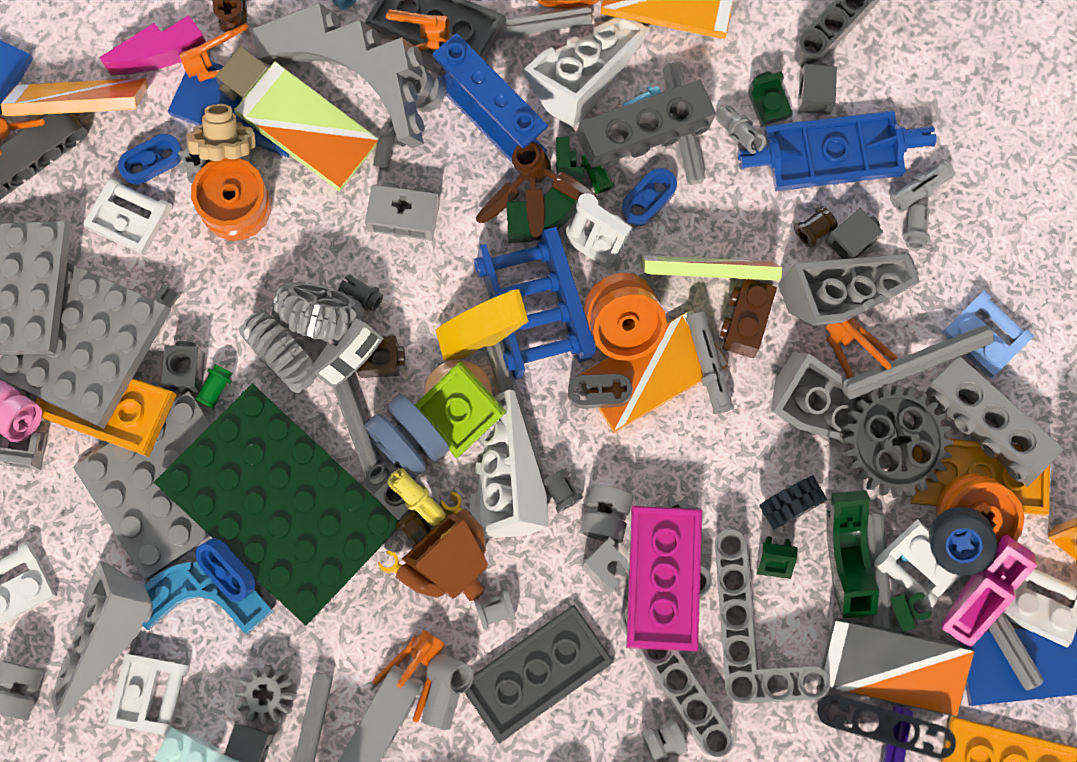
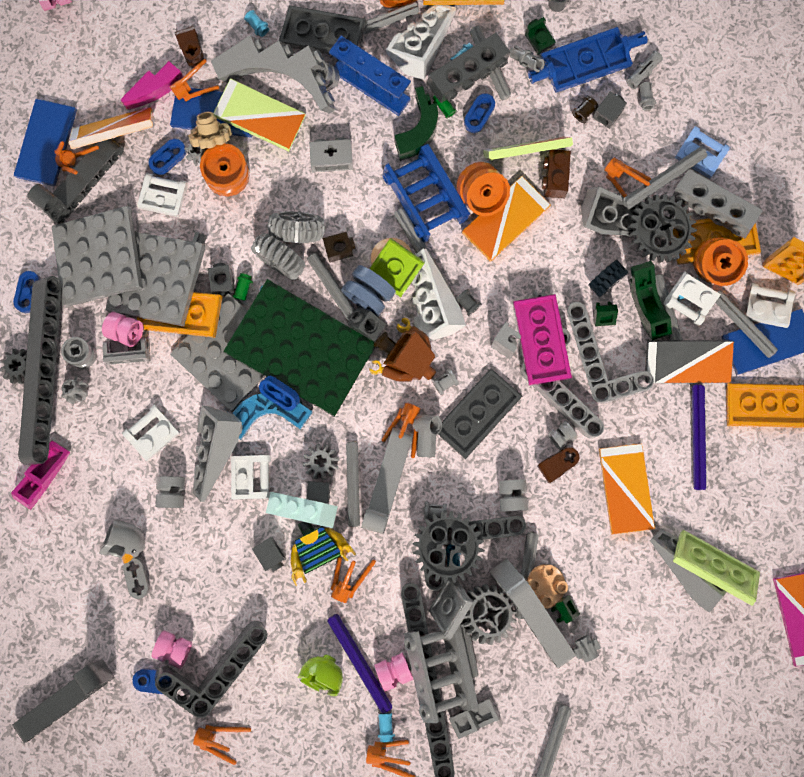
camera: 10 degrees left, 5 degrees up
dark tan brick [216,46,267,102] -> none
slope [309,318,383,388] -> none
dark grey pin [338,274,383,311] -> none
dark grey arm [373,127,406,169] -> none
orange plant [386,9,450,52] -> none
light yellow axle [387,468,446,526] -> none
yellow slope [435,289,529,361] -> none
reddish brown plant [476,142,597,237] -> none
white plate [564,193,632,270] -> none
dark grey beam [567,374,632,409] -> none
light grey wheel [579,485,634,544] -> none
light grey pin [686,311,735,414] -> none
light grey wedge [778,253,920,326] -> none
dark grey brick [798,62,837,115] -> none
black beam [817,695,956,759] -> none
dark green tile [890,591,932,632] -> none
black wheel [929,507,997,576] -> none
dark pink slope [941,534,1038,648] -> none

